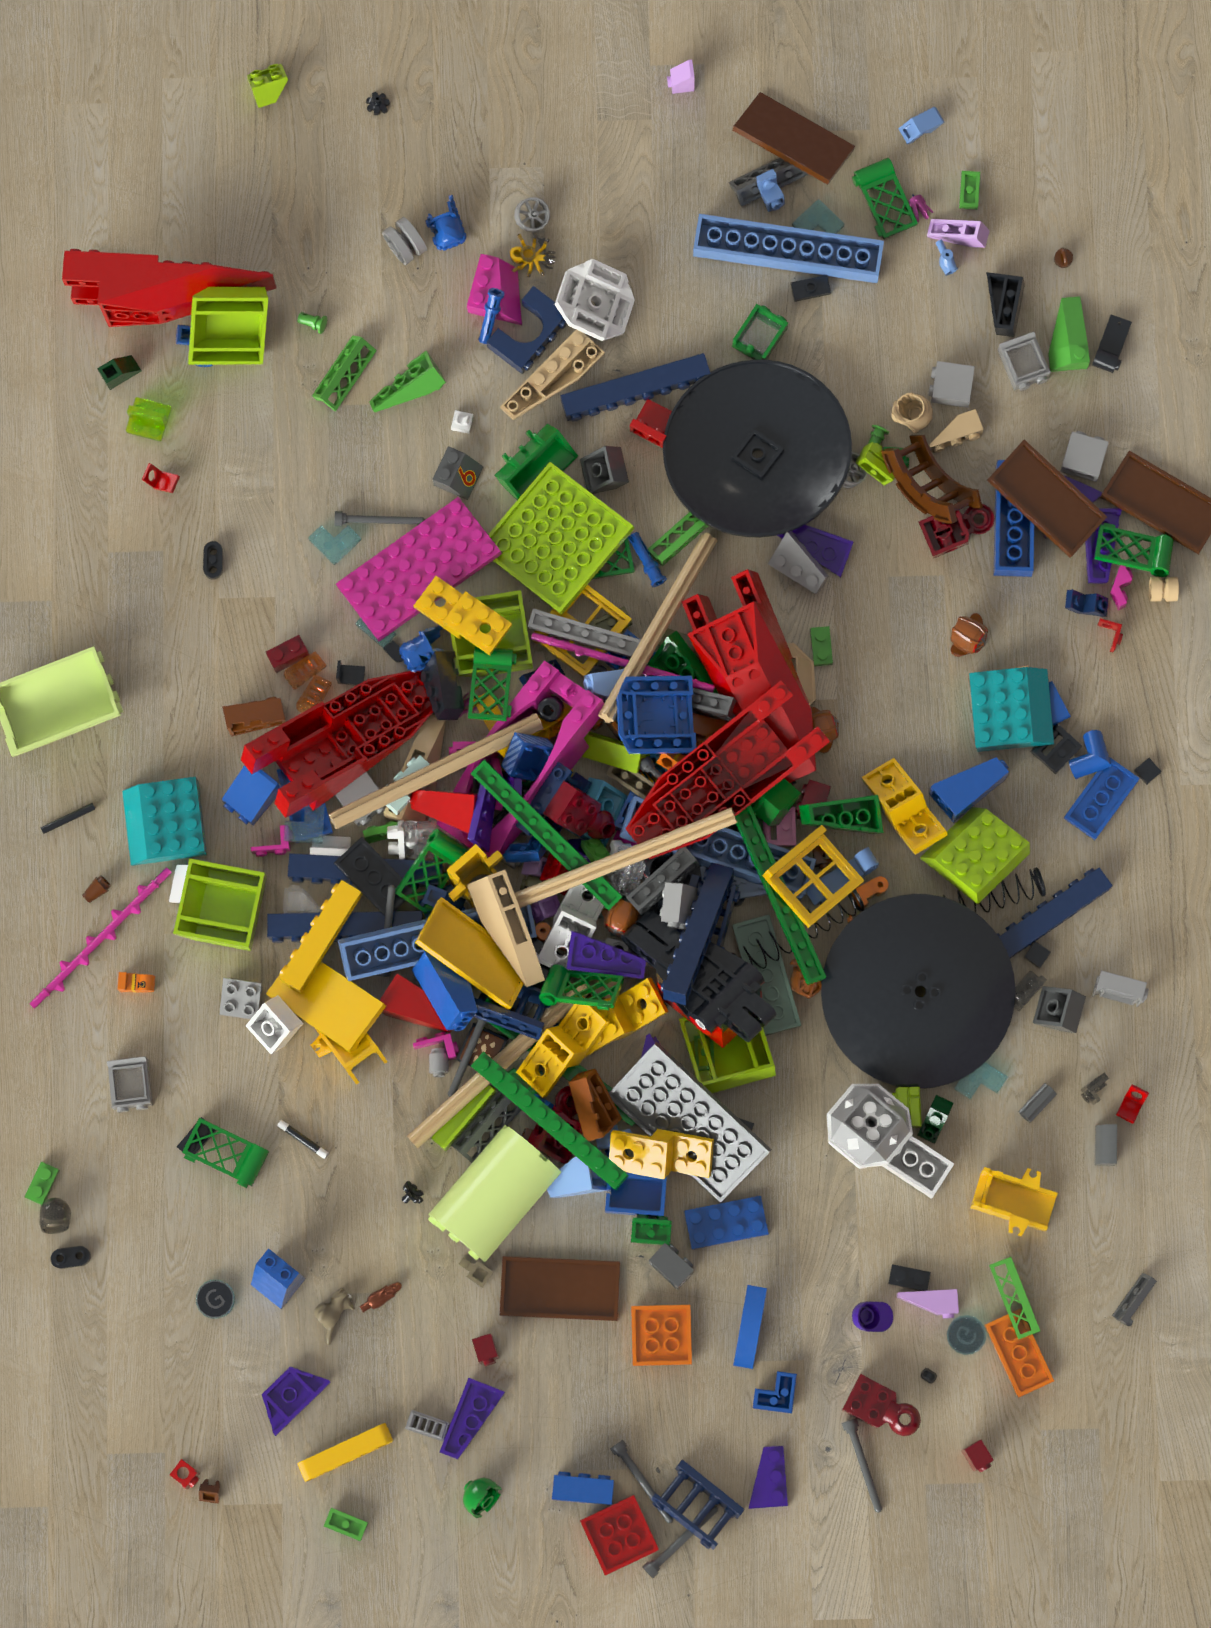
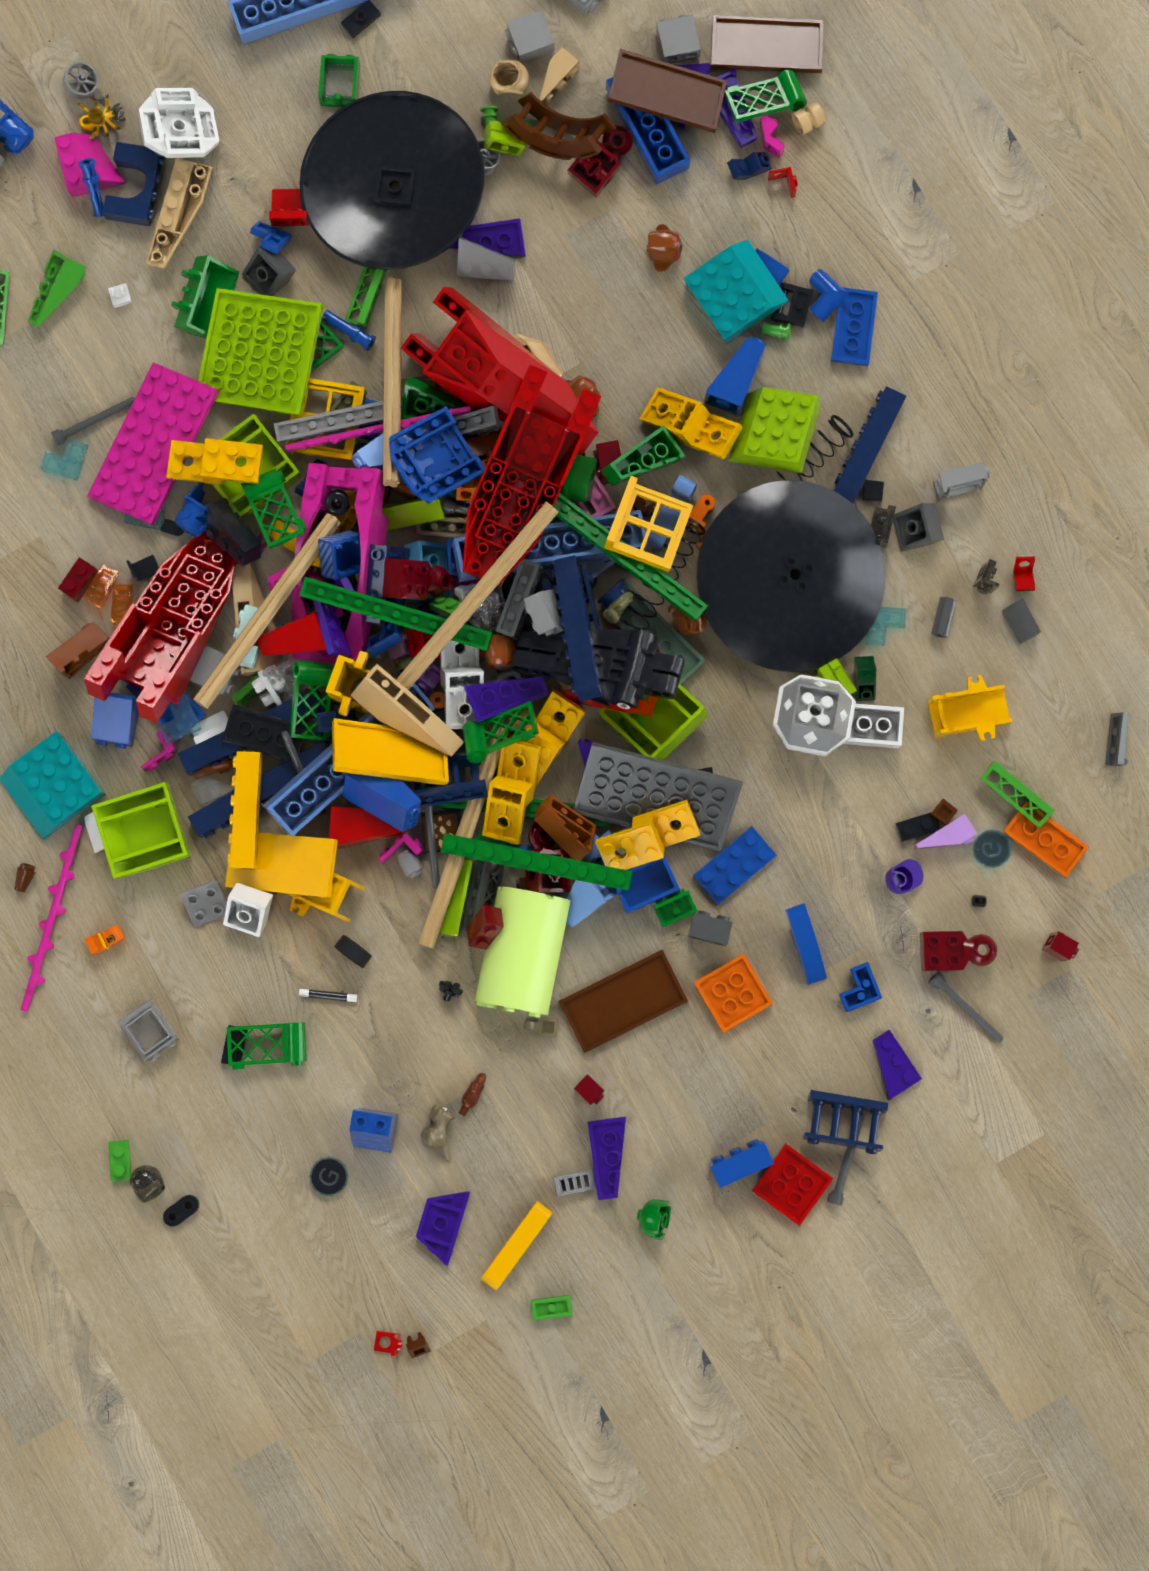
camera: 30 degrees left, 5 degrees up
dark grey slope [432,446,483,500] -> none
dark blue brick [560,353,711,422] -> none
dark grey piece [610,1440,674,1523] -> none
bright green plate [810,626,833,666] -> none
black tile [1134,758,1162,785] -> none
none -> reddish brown piece [193,761,236,779]
none -> blue tile [250,221,292,254]
none -> black tyre [334,935,372,968]
none -> dark red brick [466,905,504,950]
none -> piece [597,578,635,624]
none -> bright green pin [762,323,791,342]
none -> reddish brown tile [930,799,958,826]

